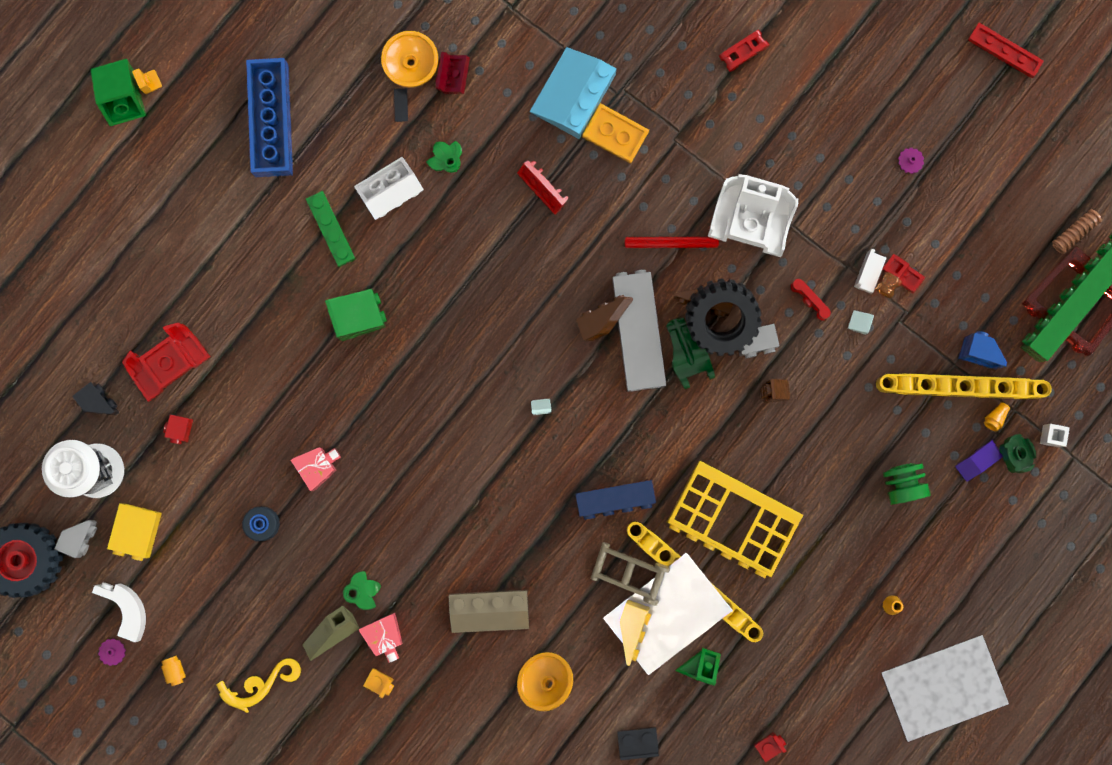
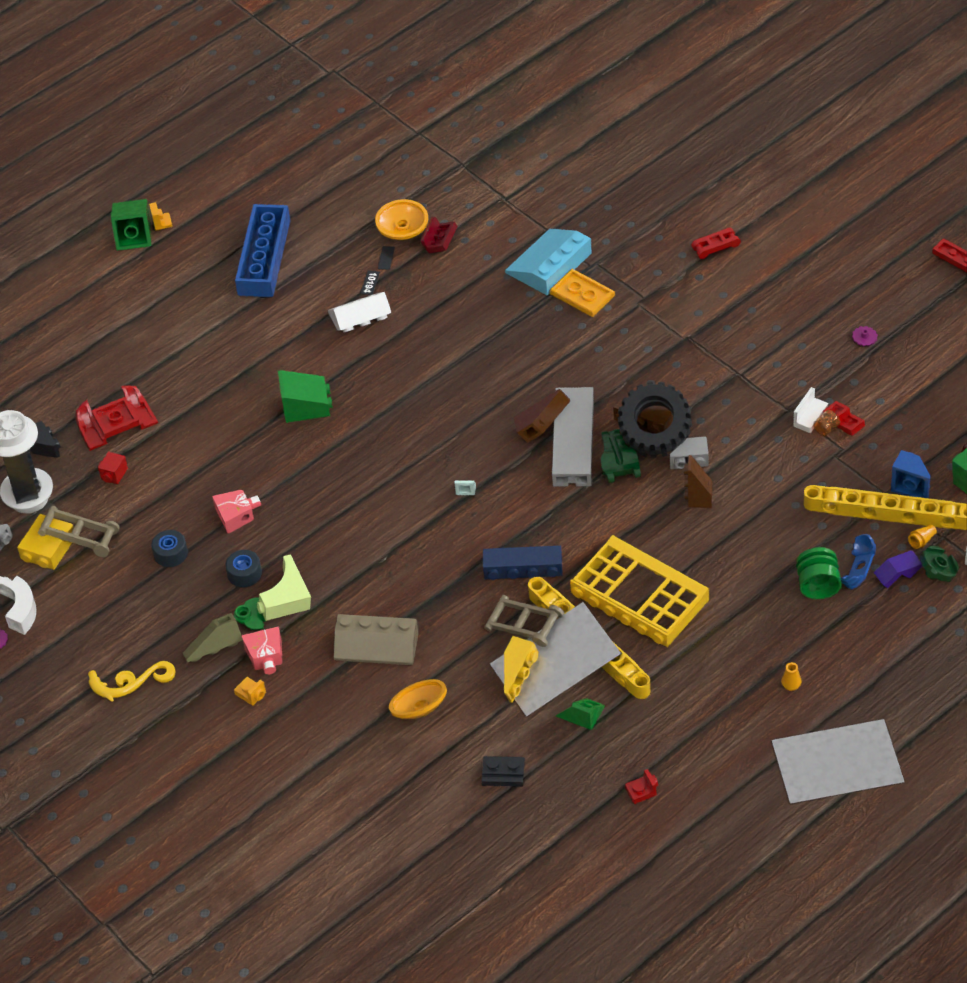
camera: 15 degrees right, 35 degrees down
light orange brick [161,656,186,686] -> none
green plate [306,191,356,267] -> none
green plate [426,141,462,173] -> none
red plate [517,161,568,214] -> none
red axle [624,237,719,248] -> none
white piece [708,174,798,257] -> none
red plate [790,279,831,321] -> none
light aqua slope [847,310,874,335] -> none
none -> dark tan piece [38,506,120,557]
none -> black wheel [225,550,262,587]
none -> yellowish green arch [257,555,311,621]
none -> black sticker [360,270,380,295]
none -> blue piece [841,534,876,589]

